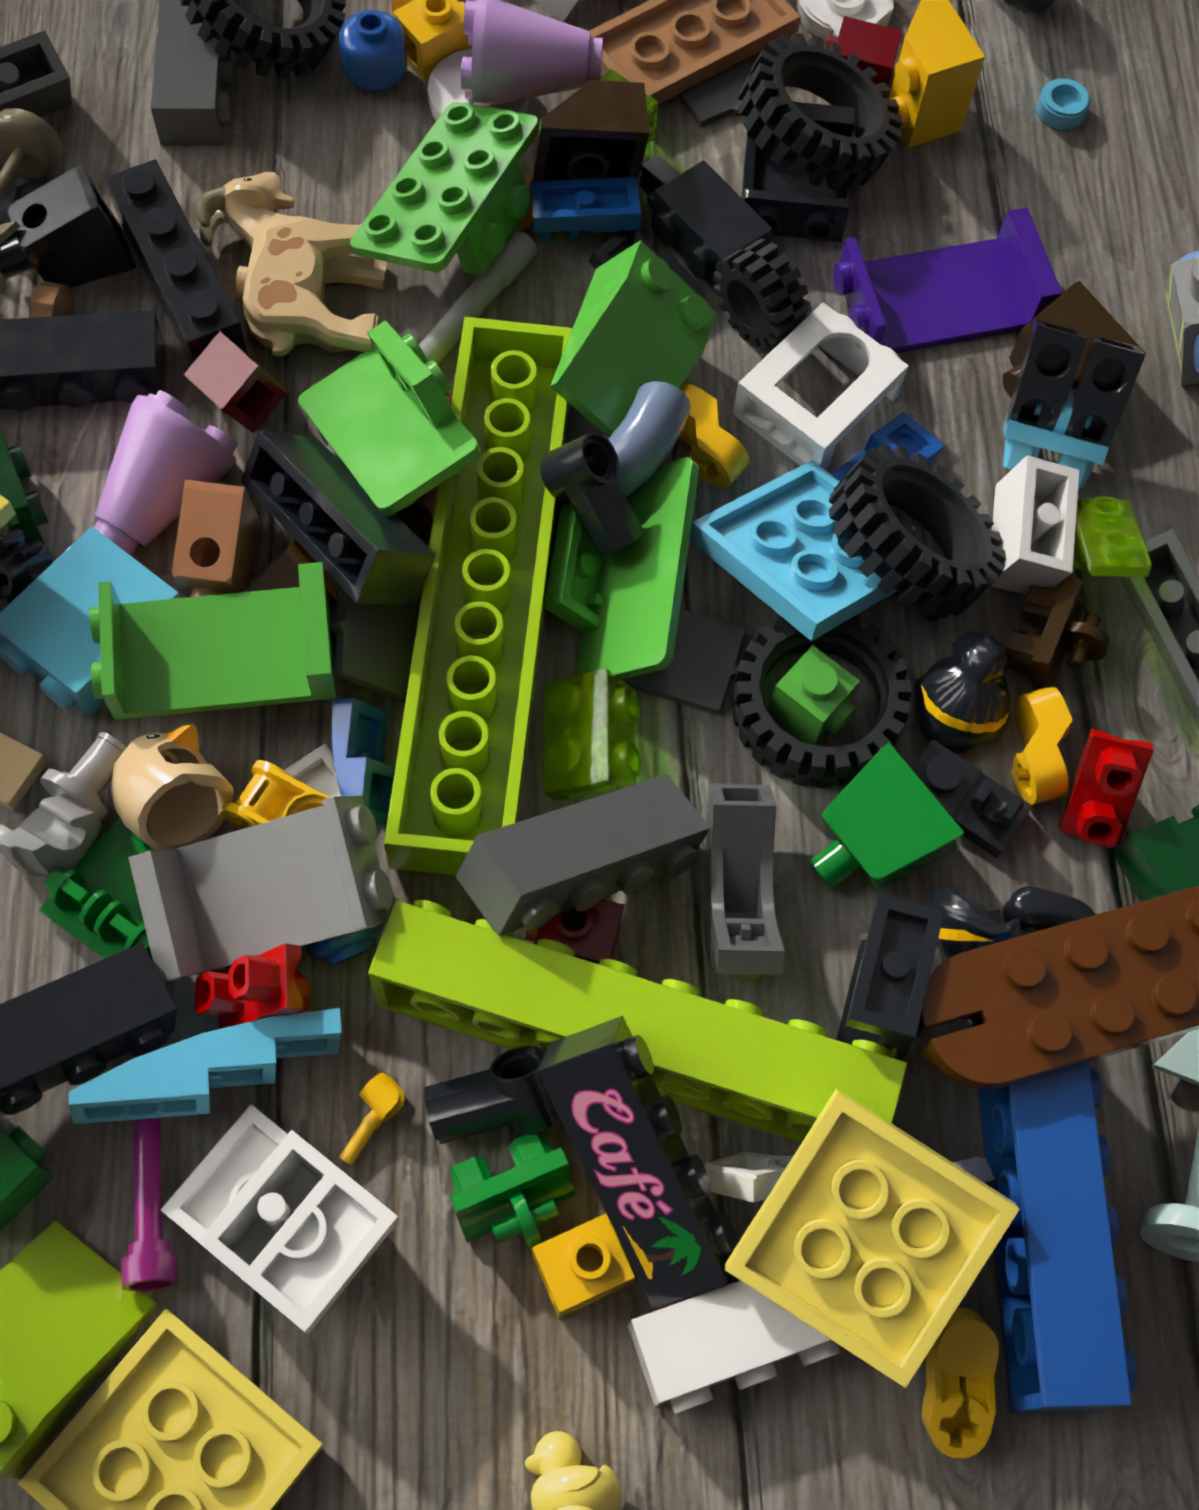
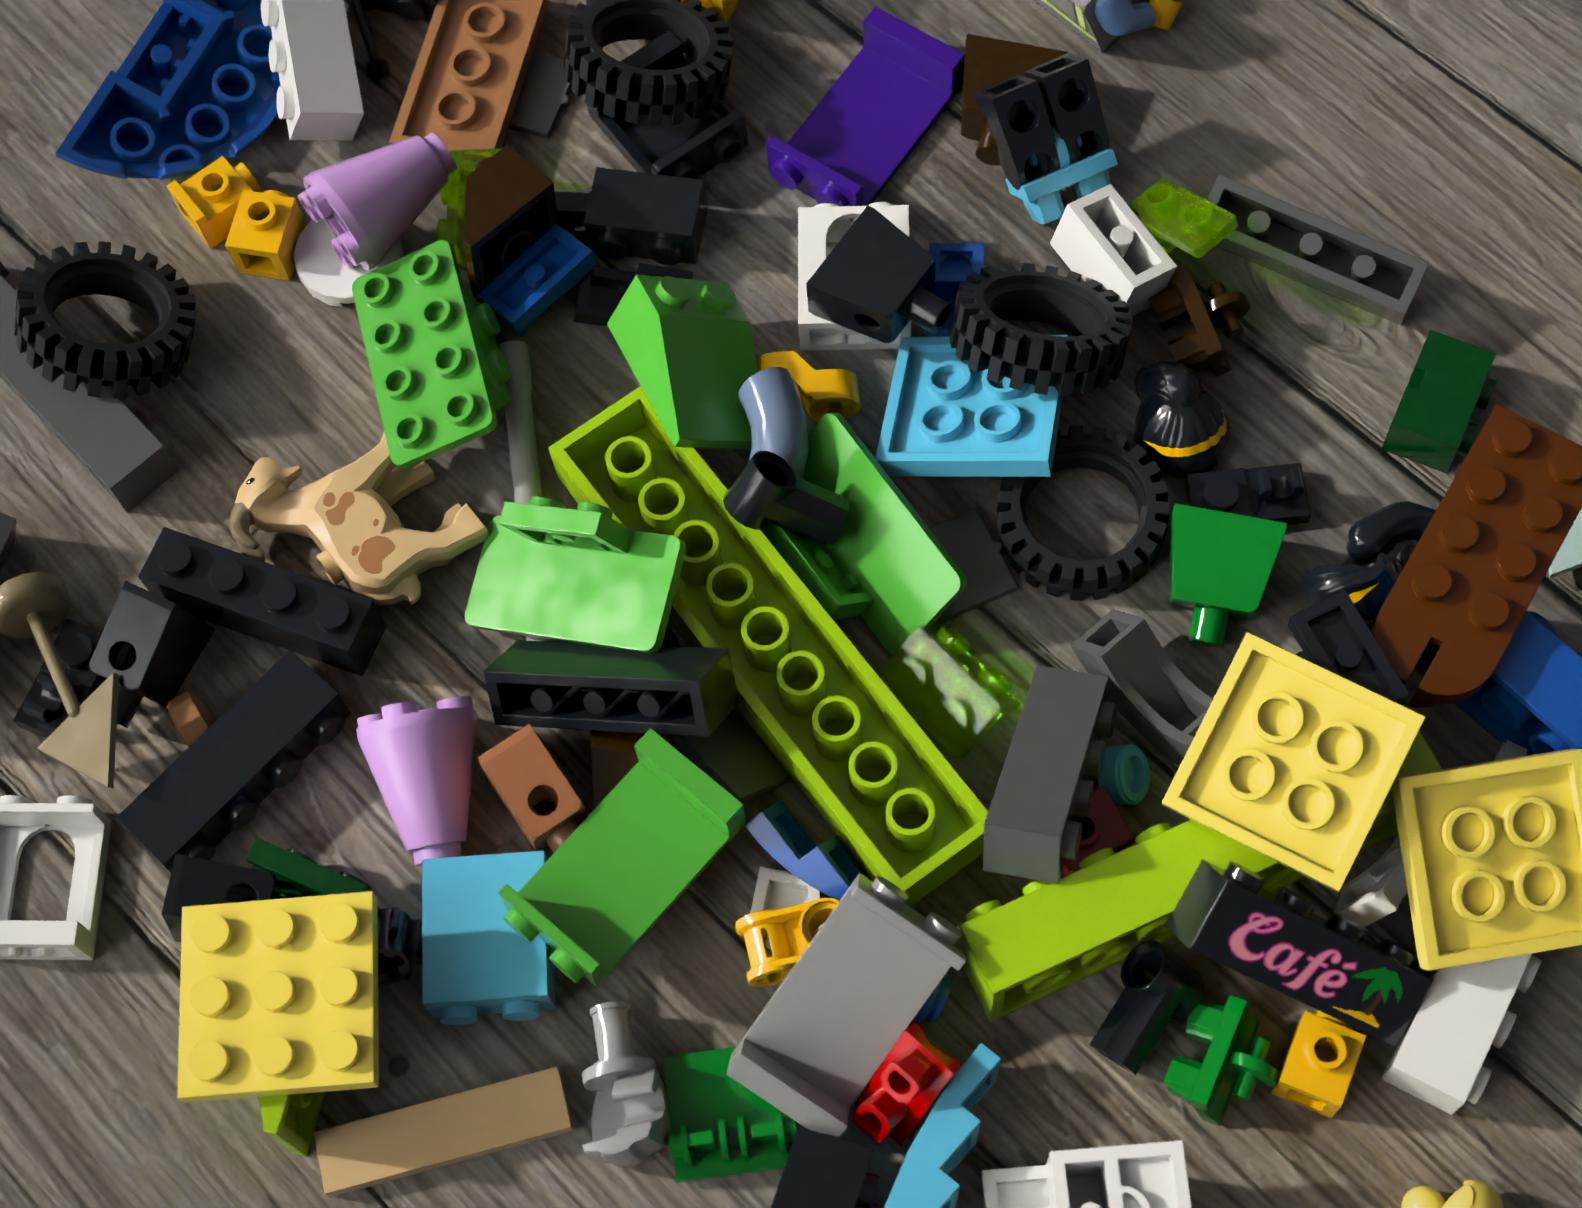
camera: 30 degrees left, 0 degrees up
tan piece [111,725,234,850] -> none
brick [184,331,289,433] -> none
blue head [339,10,408,91] -> none
yellow hand [339,1073,405,1165] -> none
black tyre [713,239,811,349] -> none
bright green brick [768,645,860,745] -> none
yellow piece [1010,686,1073,805] -> none
red hips [1059,728,1154,848] -> none
none -> black torso [806,205,951,343]
none -> medium azure tile [1098,744,1150,805]
none -> light yellow plate [1162,632,1425,892]

